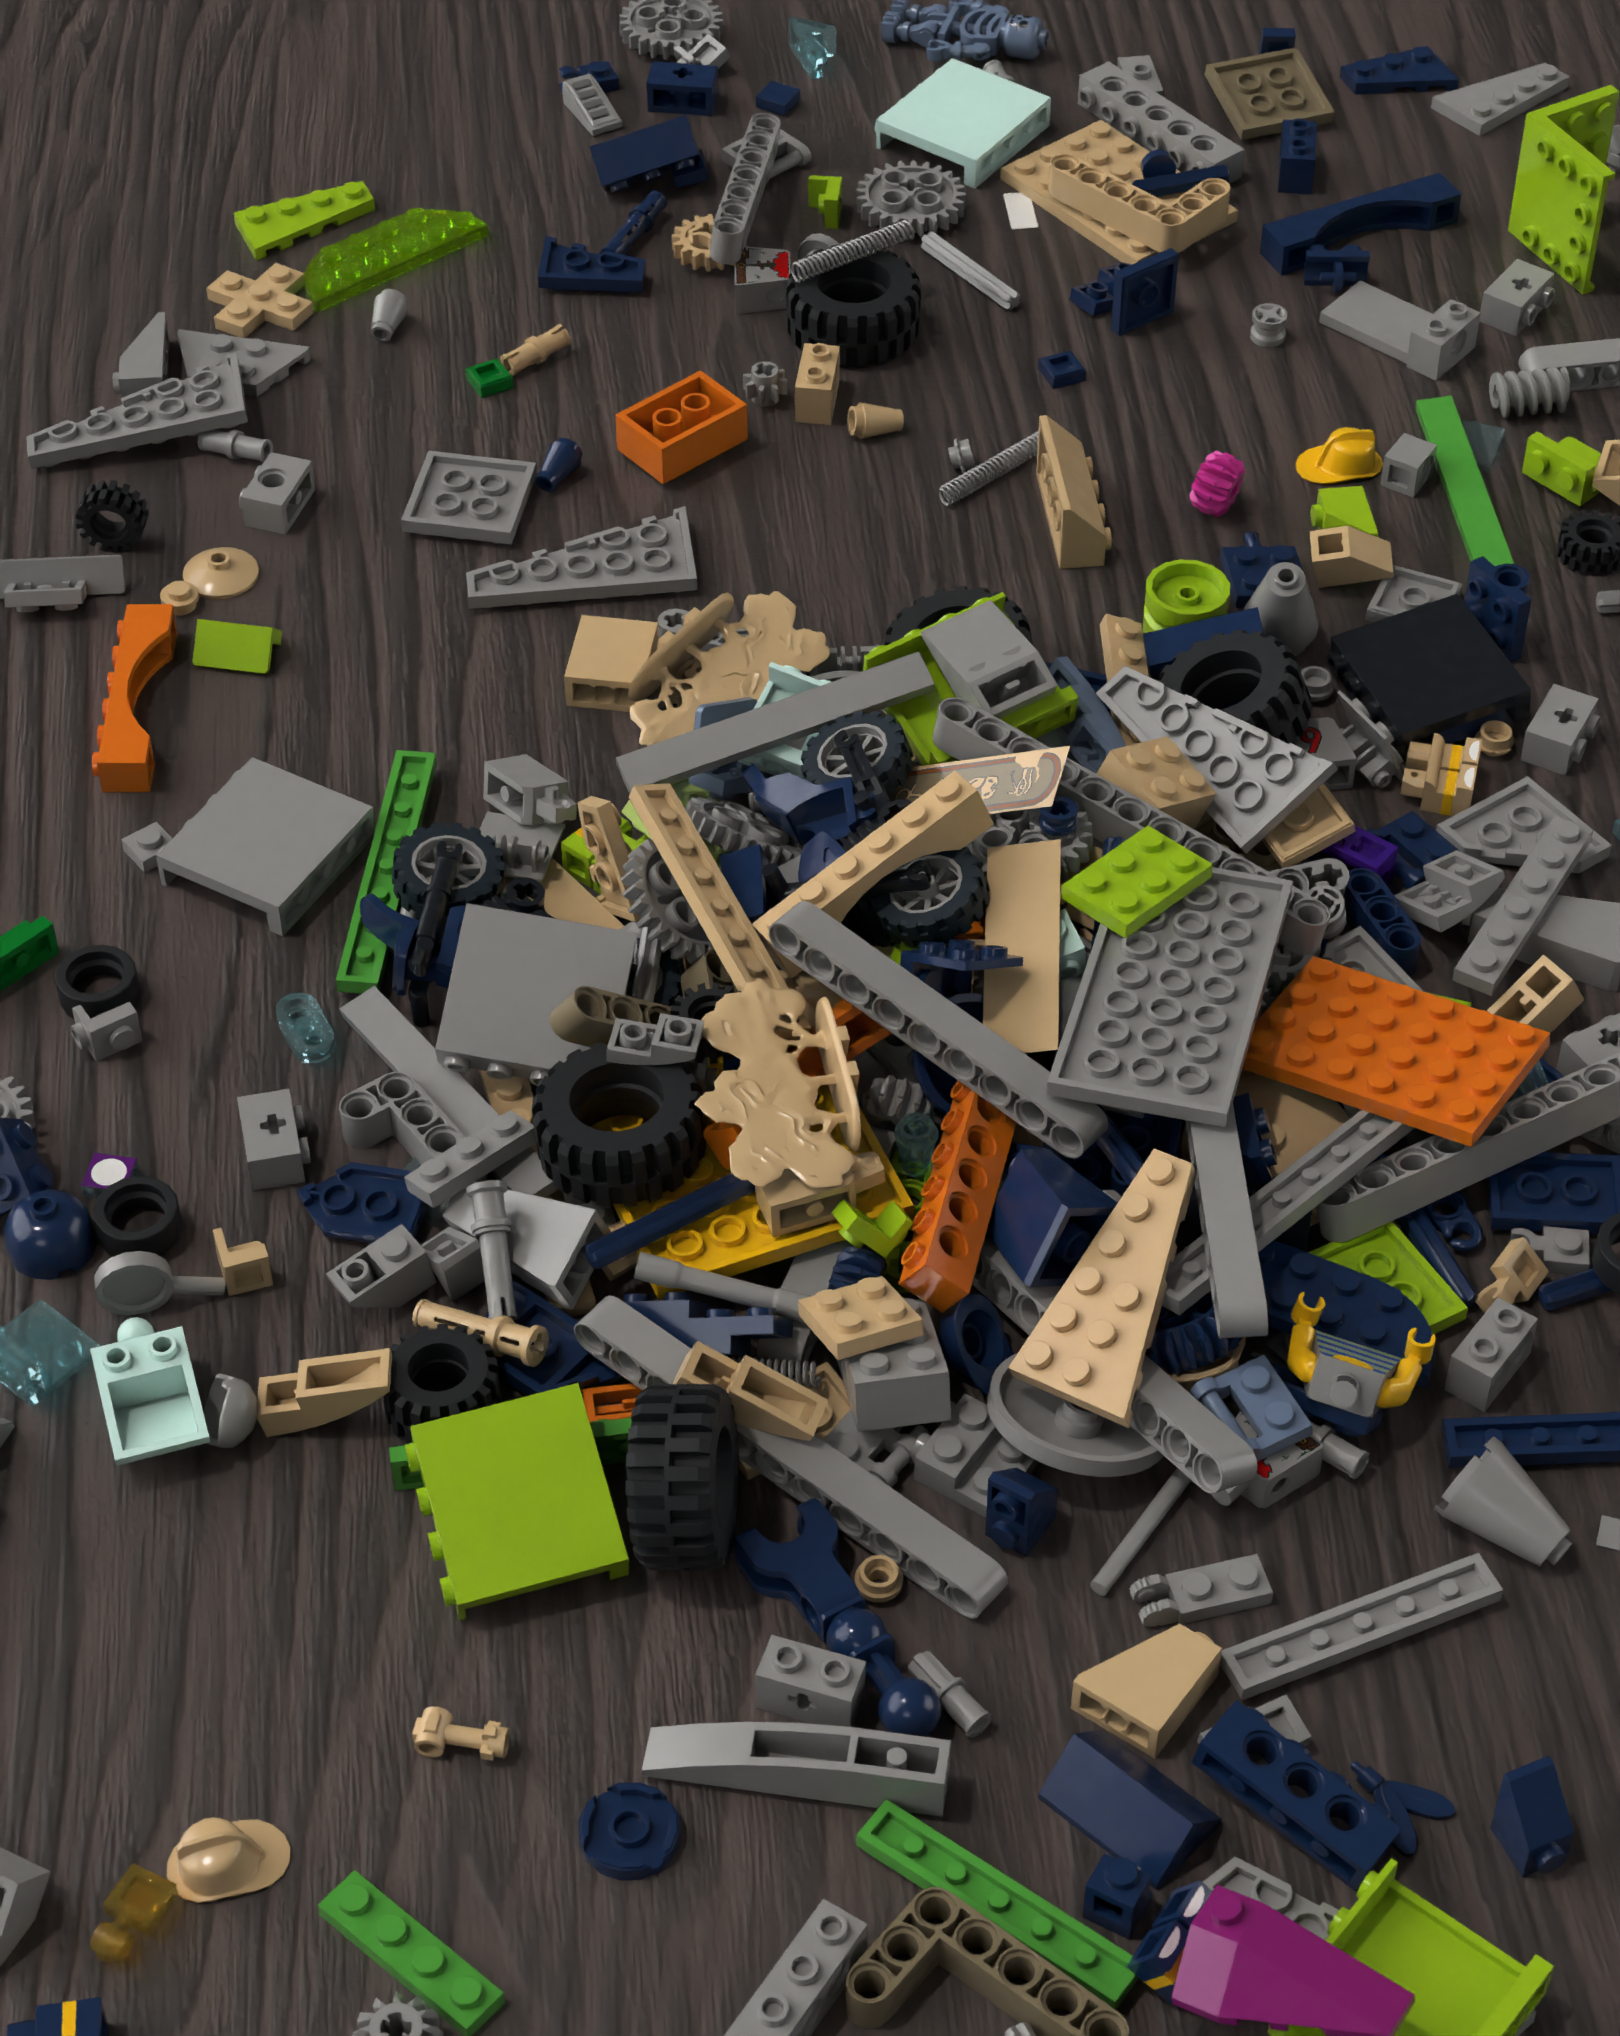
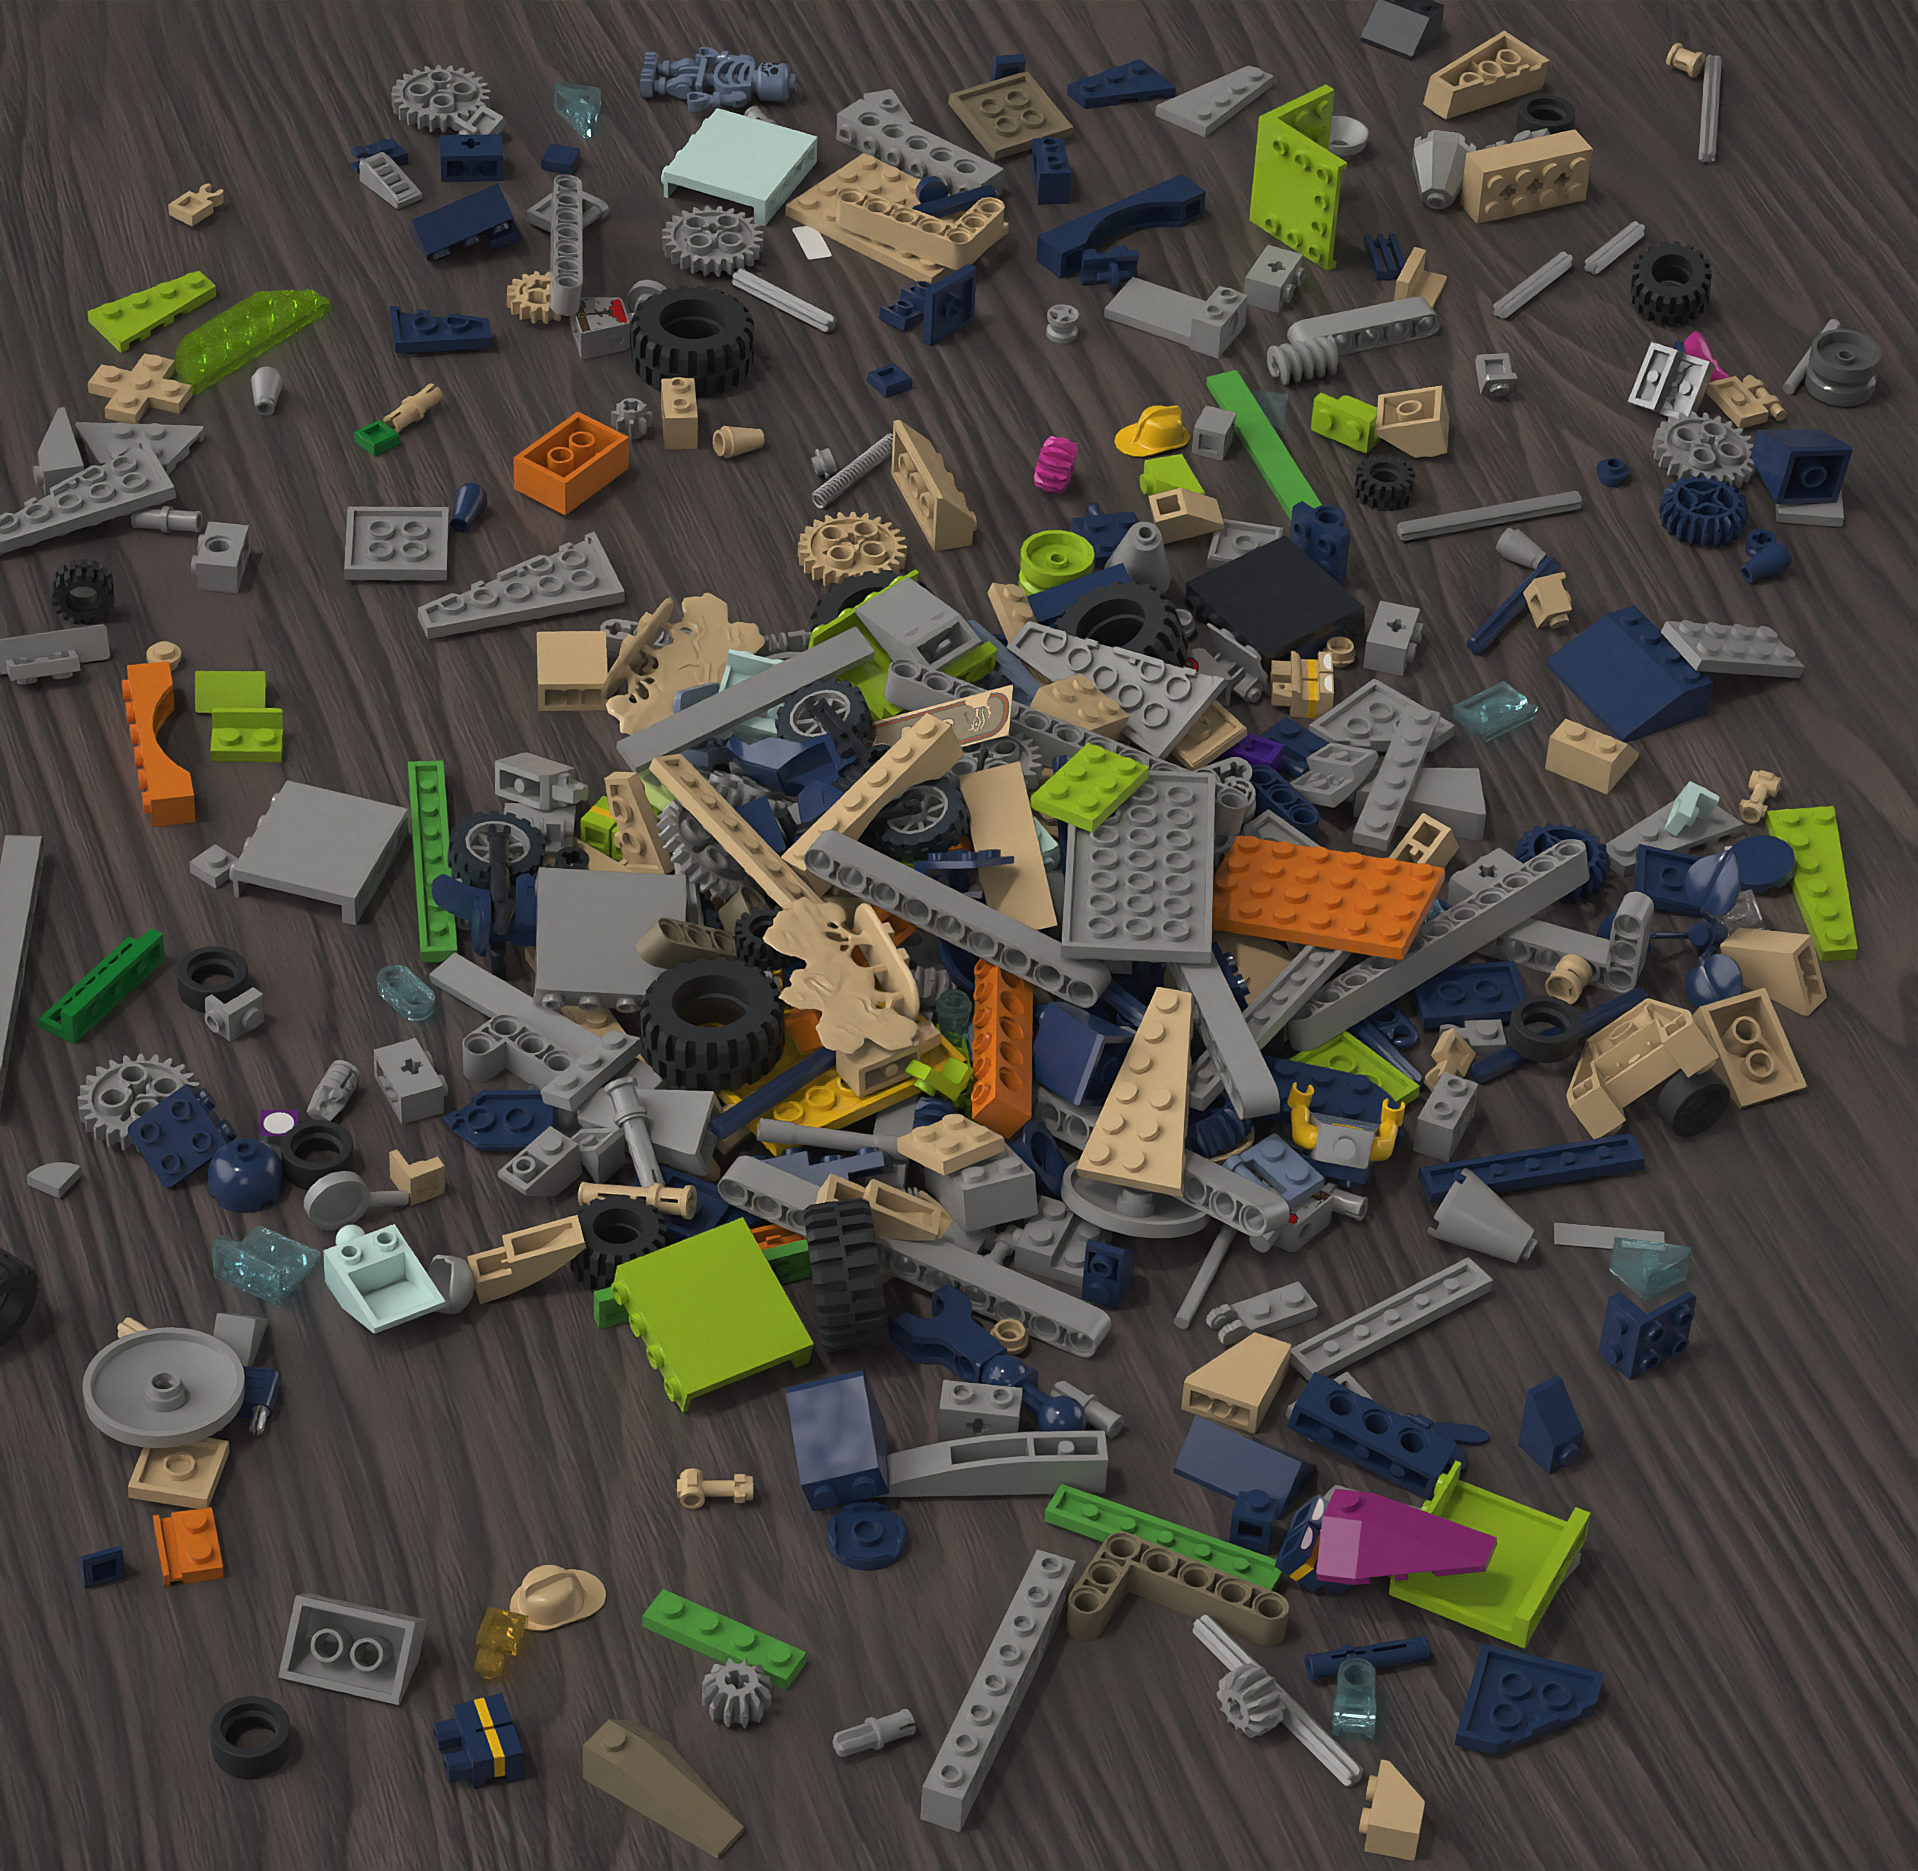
camera: 15 degrees left, 5 degrees down
tan dish [183,547,259,600] -> none
dark blue pin [600,191,667,255] -> none
light grey slope [606,1013,704,1065] -> none
light grey piece [791,219,915,283] -> none
lime bracket [808,175,843,229] -> none
dark blue bush [1039,796,1078,836] -> none
none -> tan plate [168,183,224,227]
none -> lime bracket [210,707,284,762]
none -> light grey hinge [306,1060,362,1121]
none -> dark blue slope [786,1370,890,1511]
none -> tan gear [798,512,907,586]

